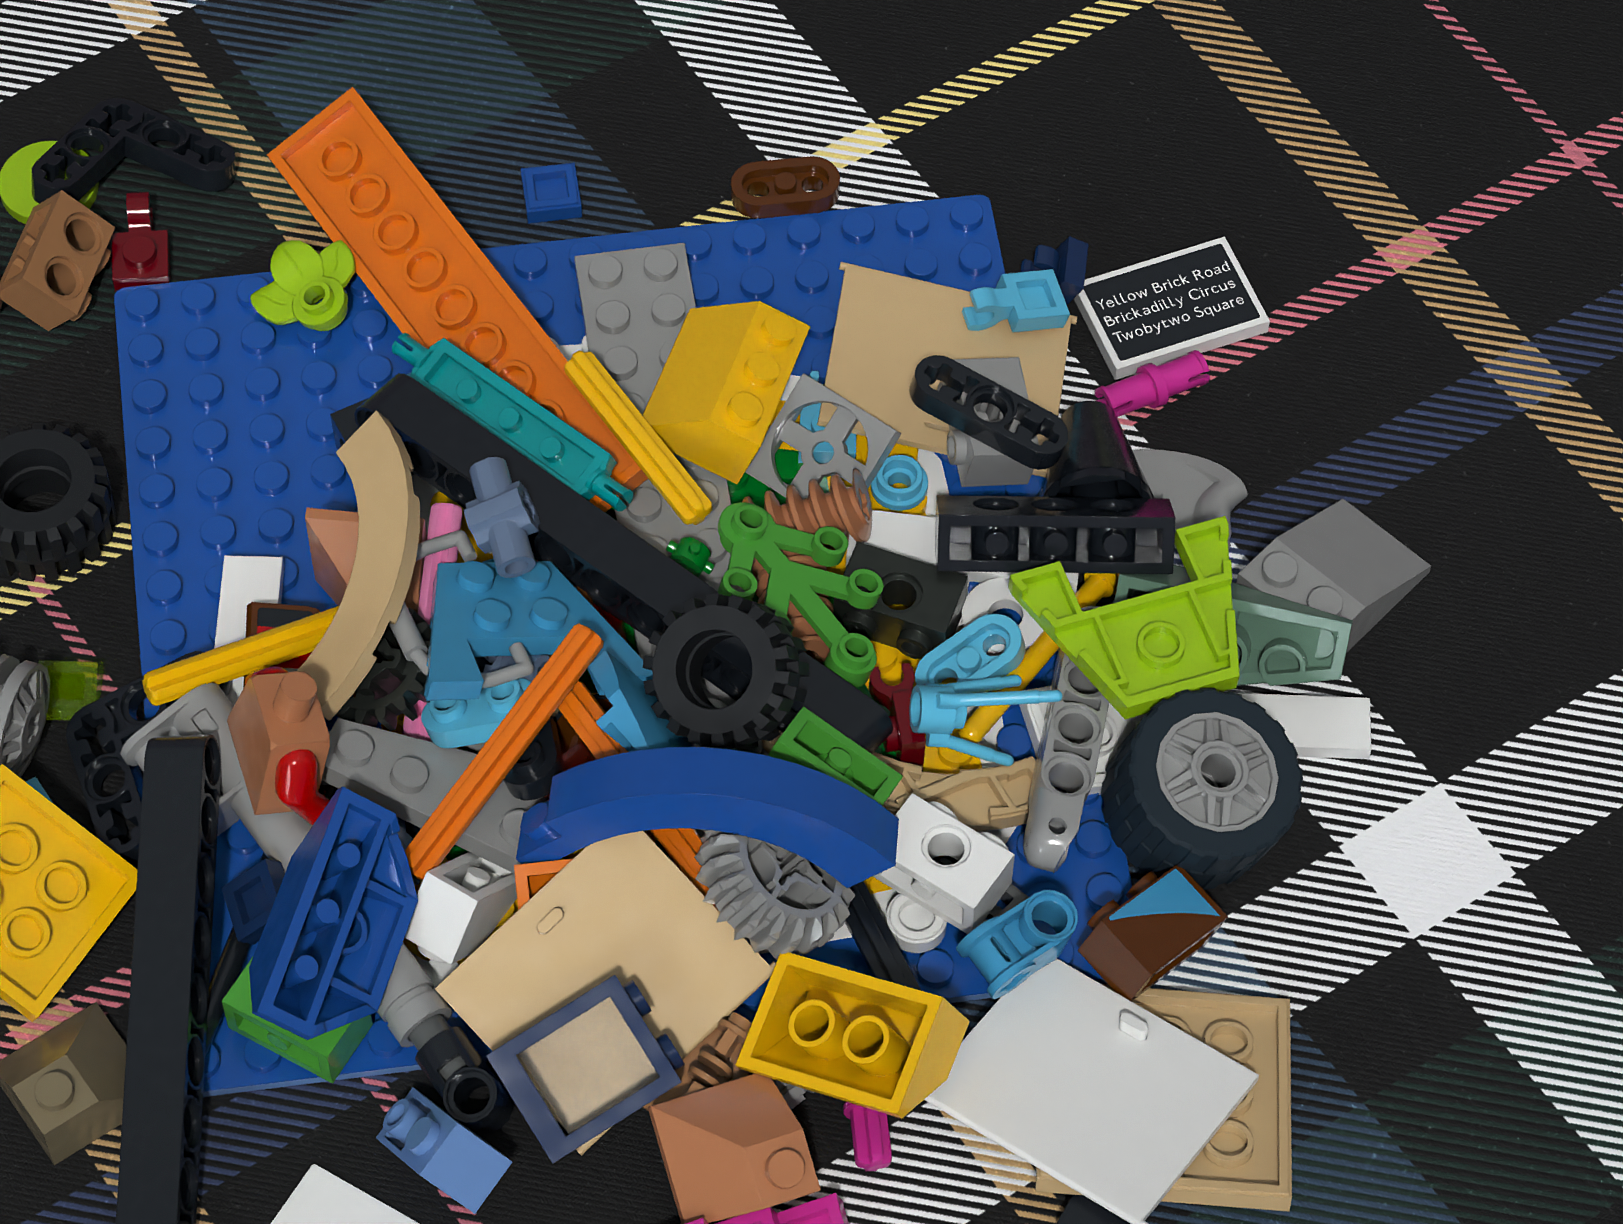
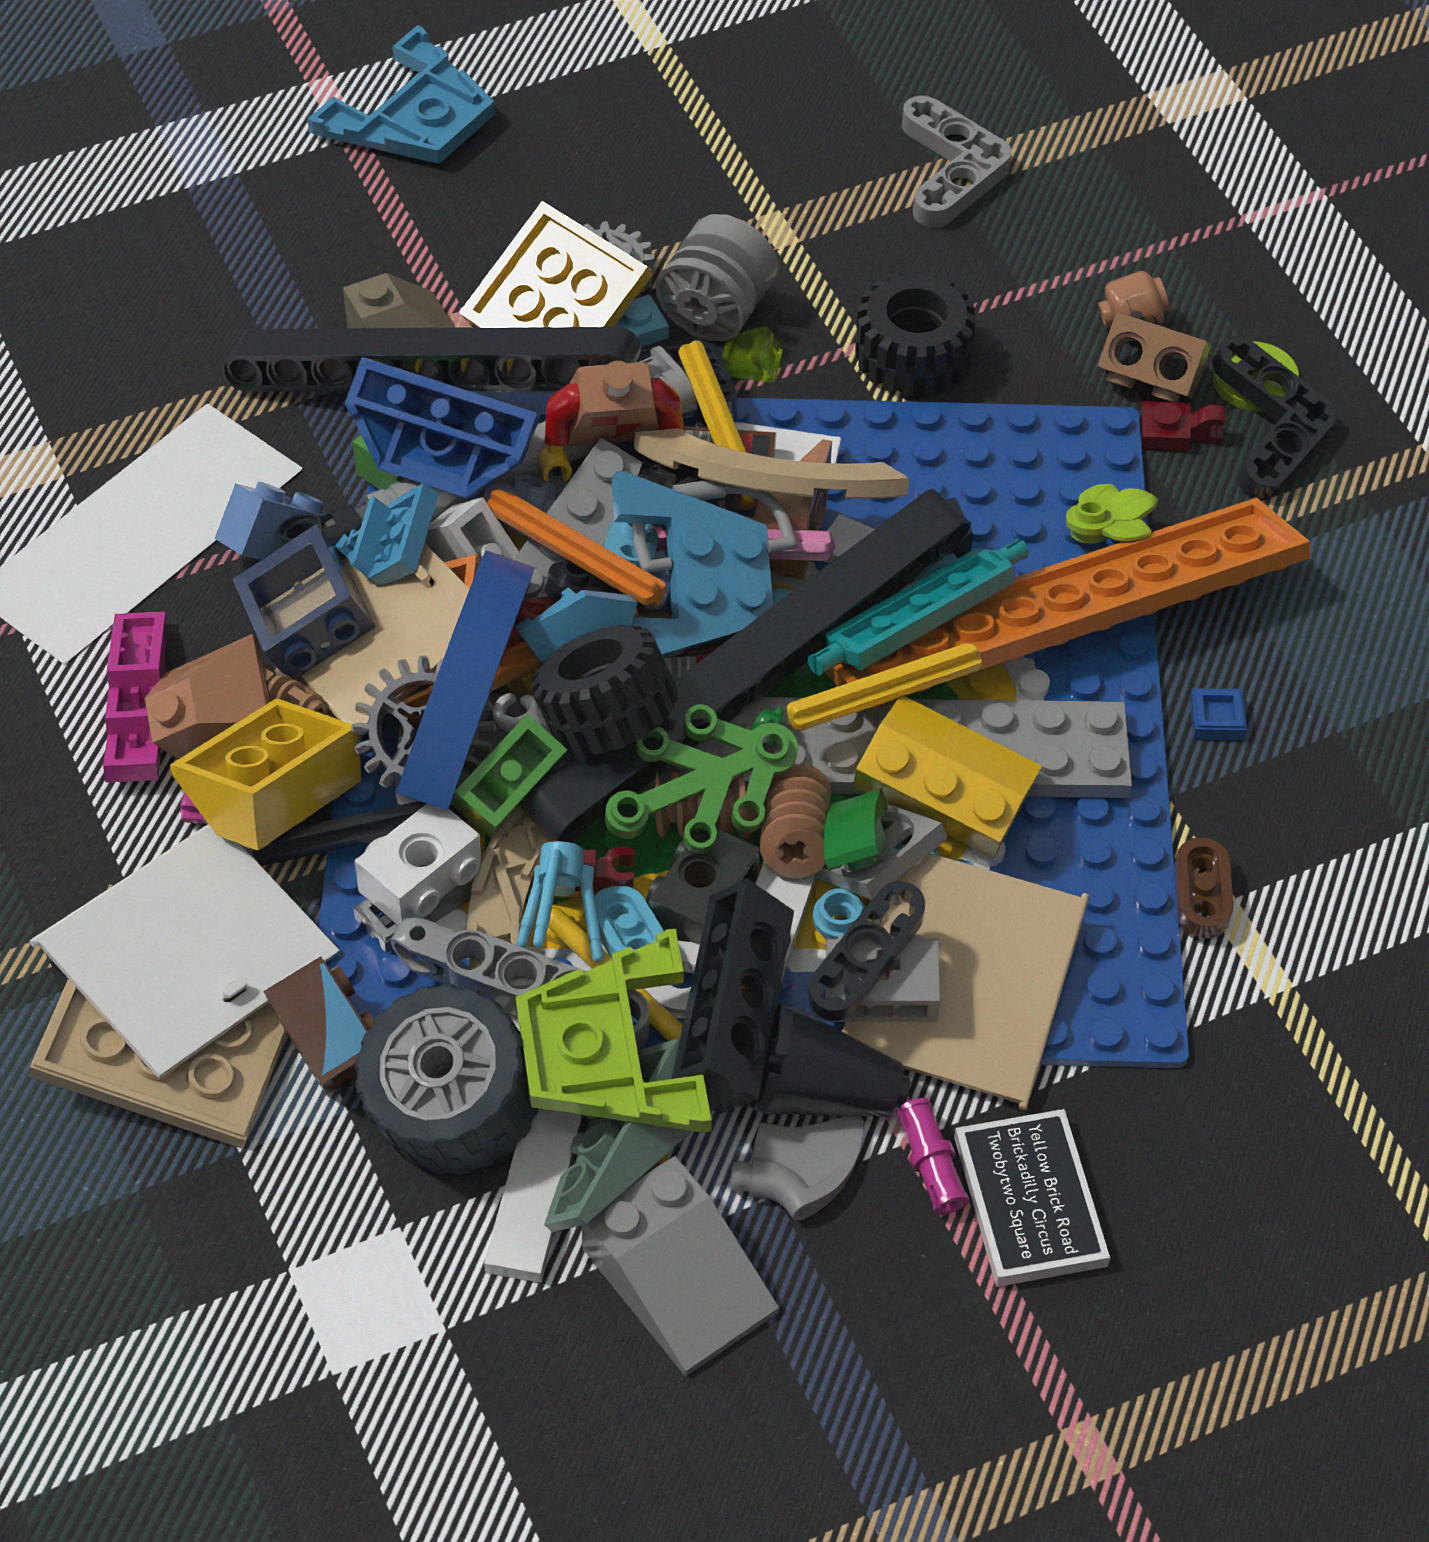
camera: 100 degrees right, 5 degrees down
sand blue axle [463,457,541,578] -> none
dark azure piece [956,890,1078,999] -> none
medium azure plate [962,269,1070,333] -> none
dark blue tile [1021,236,1089,305] -> none
none -> dark azure slope [335,482,439,585]
none -> green slope [824,788,889,872]

